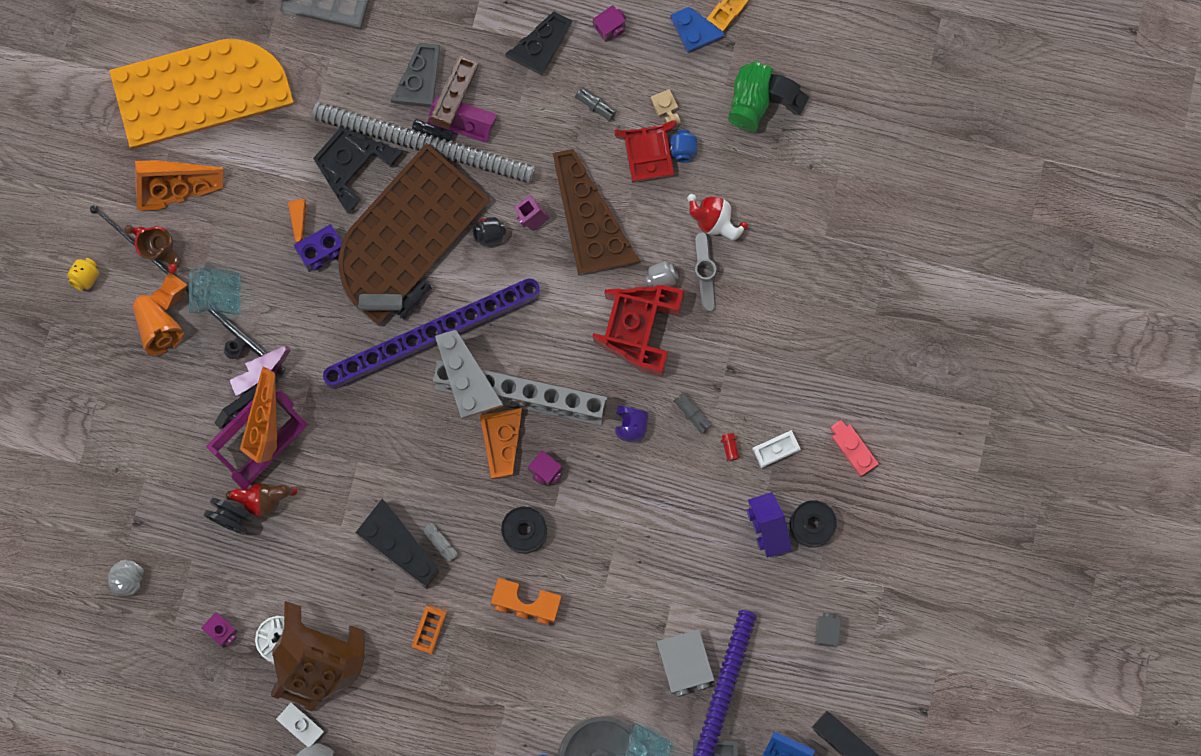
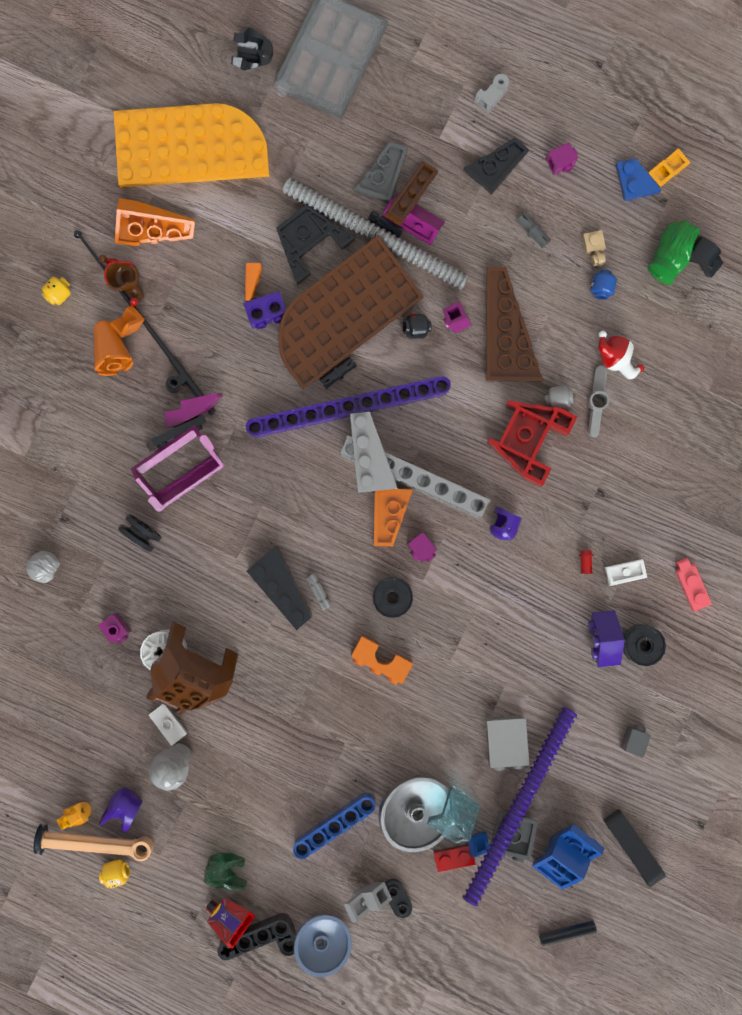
camera: 15 degrees right, 10 degrees up
clear light blue bracket [189,266,240,315] -> none
piece [226,483,298,517] -> none
orange wedge [240,367,277,463] -> none
dark grey slope [358,294,402,311] -> none
orange slope [411,604,448,655] -> none
red piece [614,120,677,183] -> none
dark grey pin [673,392,711,434] -> none

